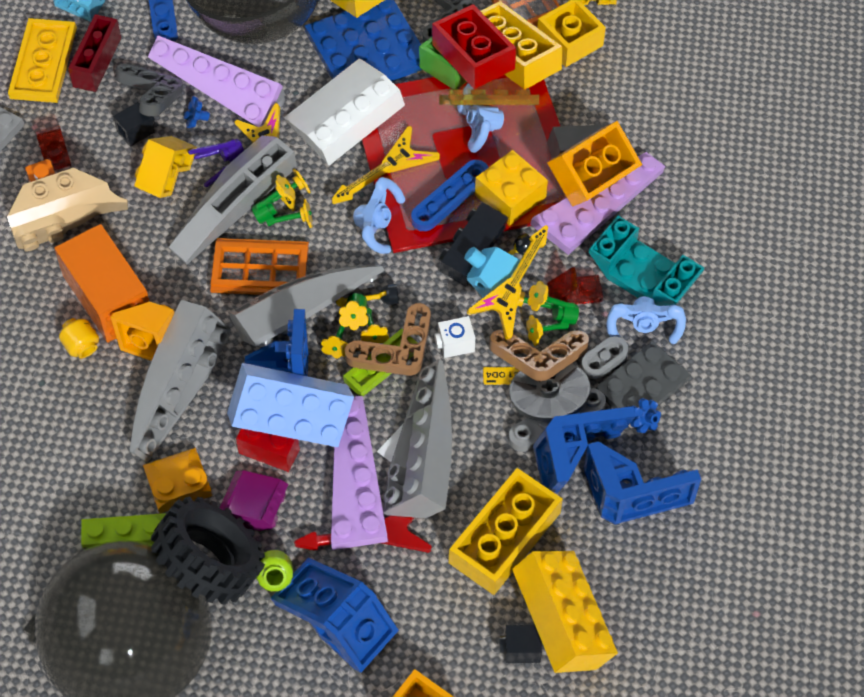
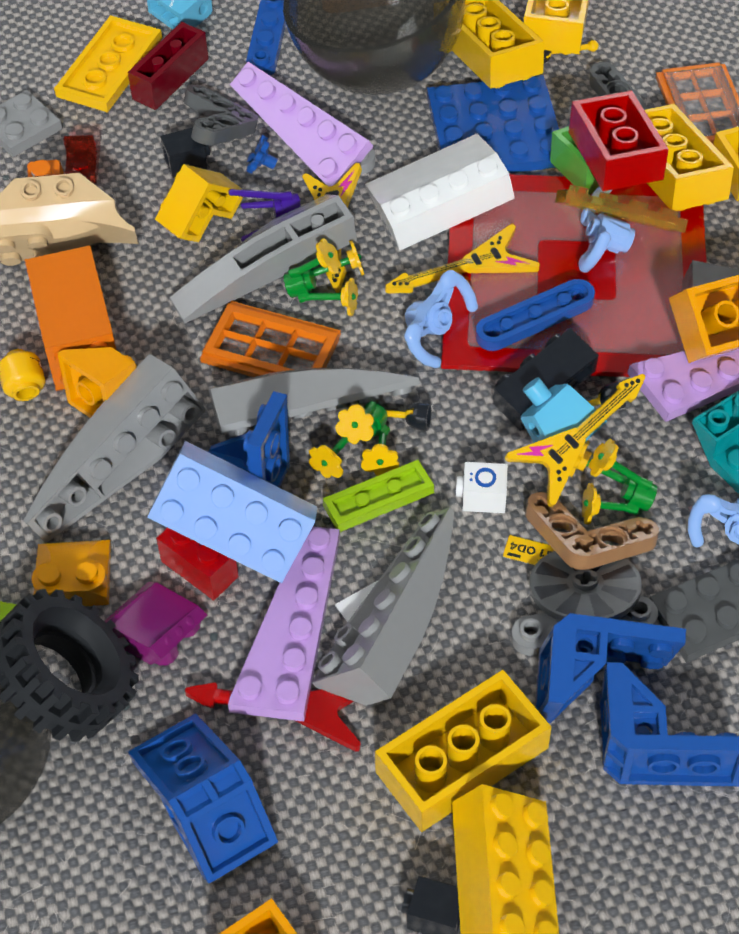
camera: 20 degrees right, 5 degrees down
lime head [256,550,293,592] -> none
medium nougat beam [345,303,431,376] -> none
yellow brick [475,150,548,226] -> none
clear red slope [547,267,603,304] -> none
light grey plate [581,336,628,379] -> none
blue plant [630,398,661,433] -> none

